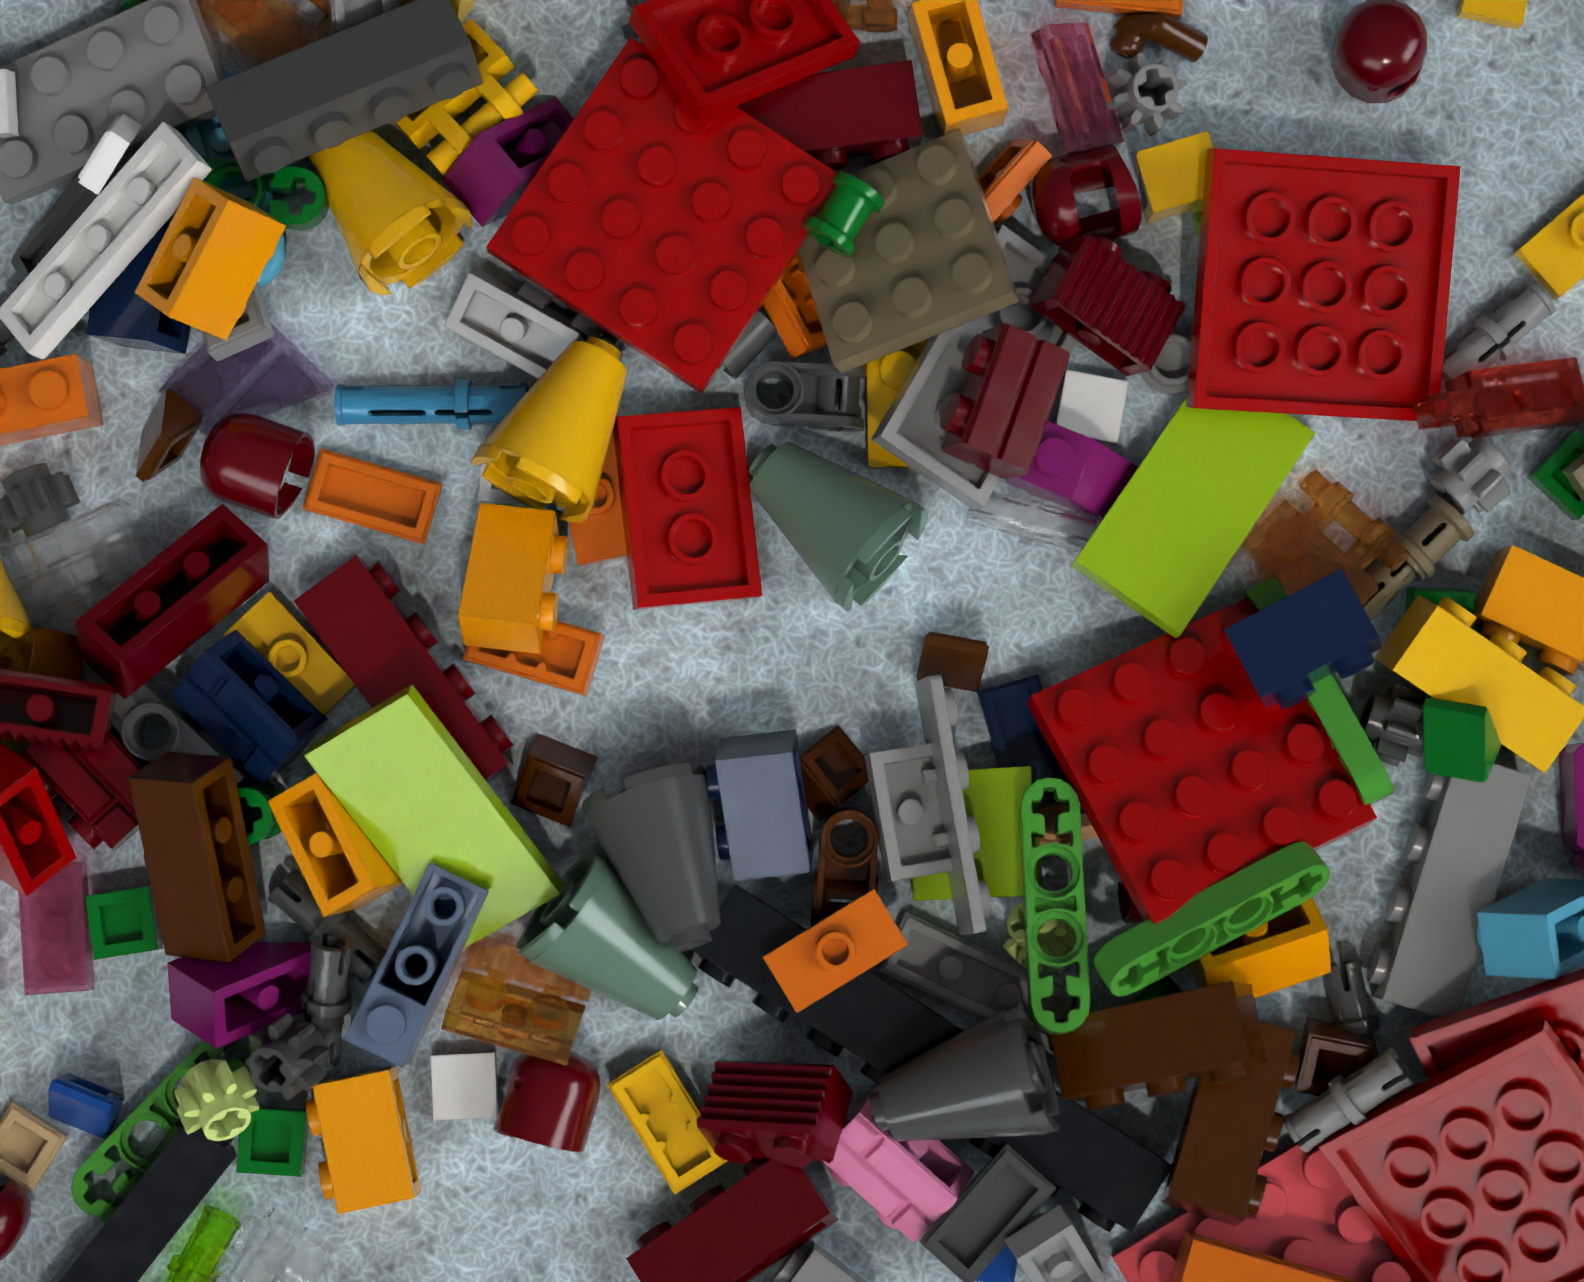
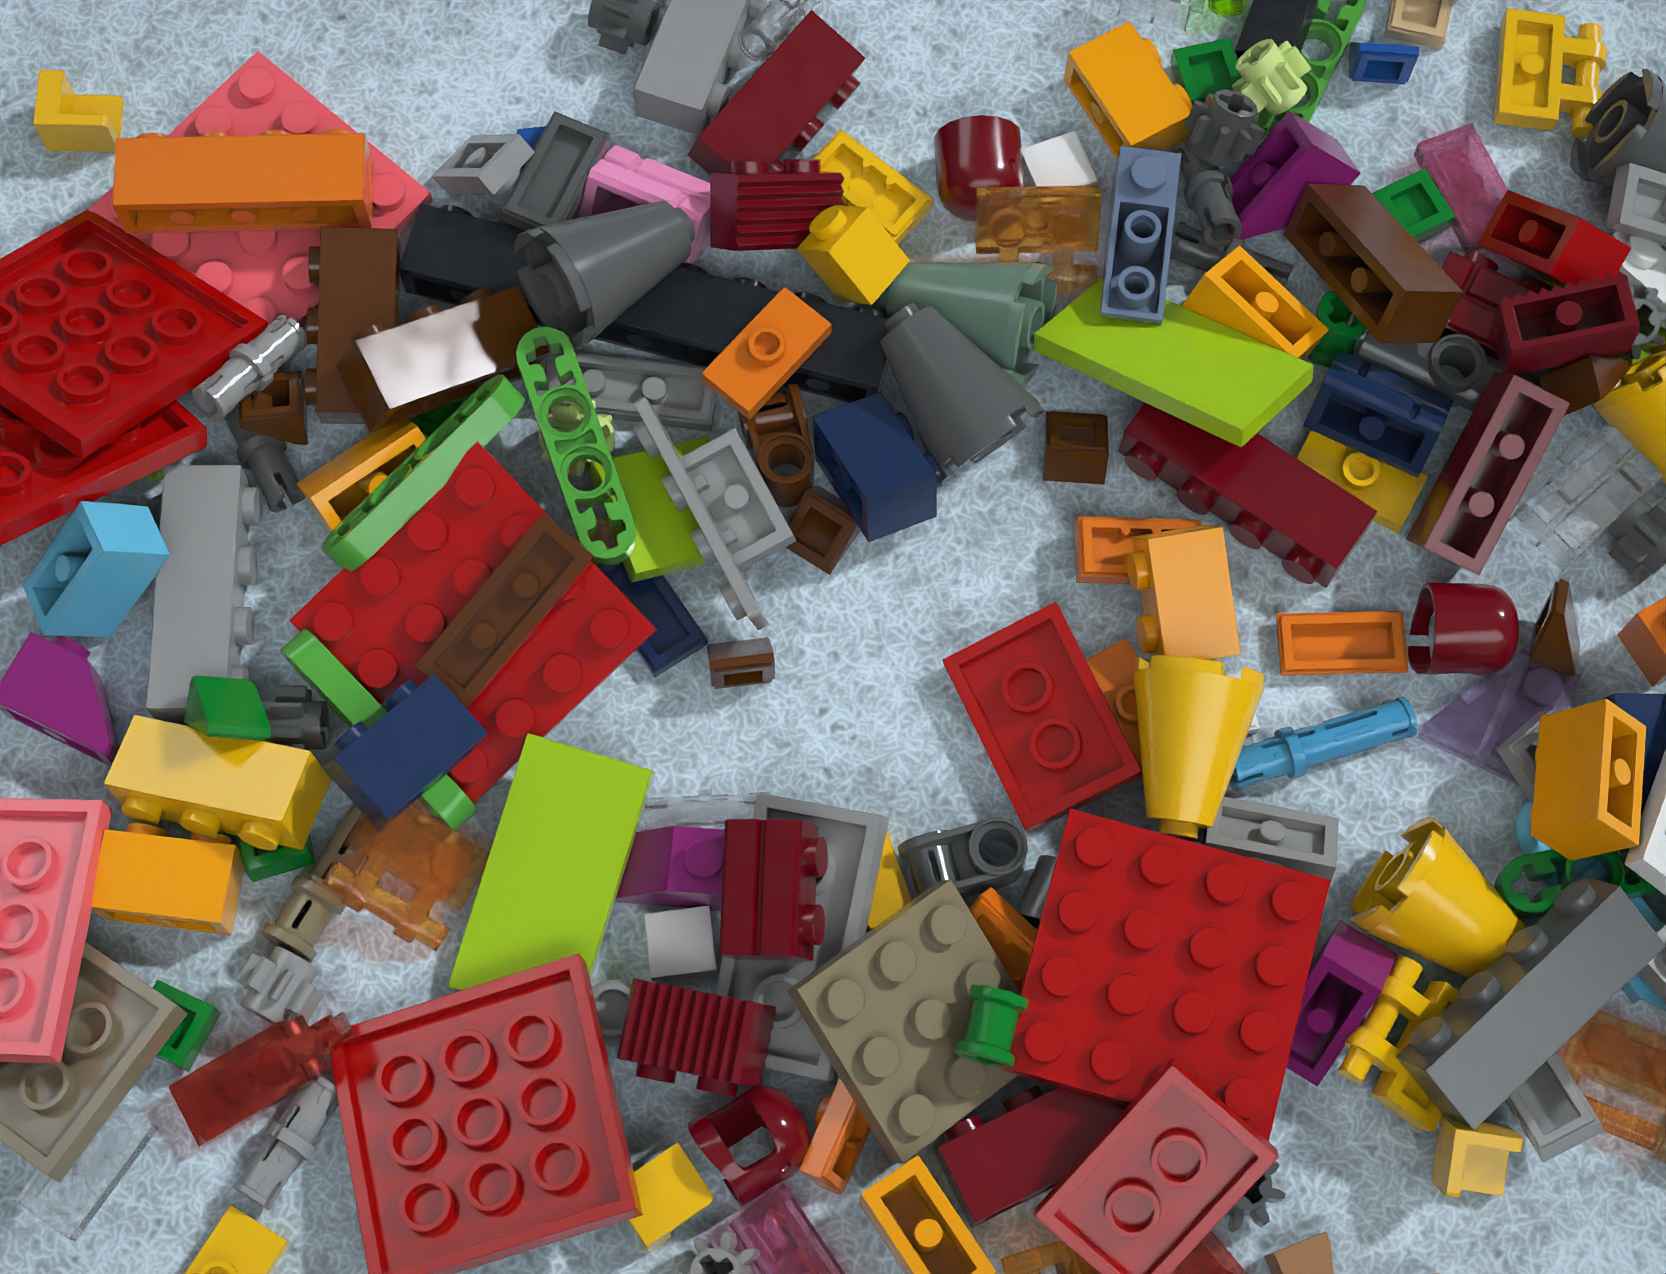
camera: 165 degrees right, 15 degrees down
sand green cone [749,442,928,611] -> none
none -> reddish brown plate [415,514,596,708]
none -> yellow brick [797,205,910,305]

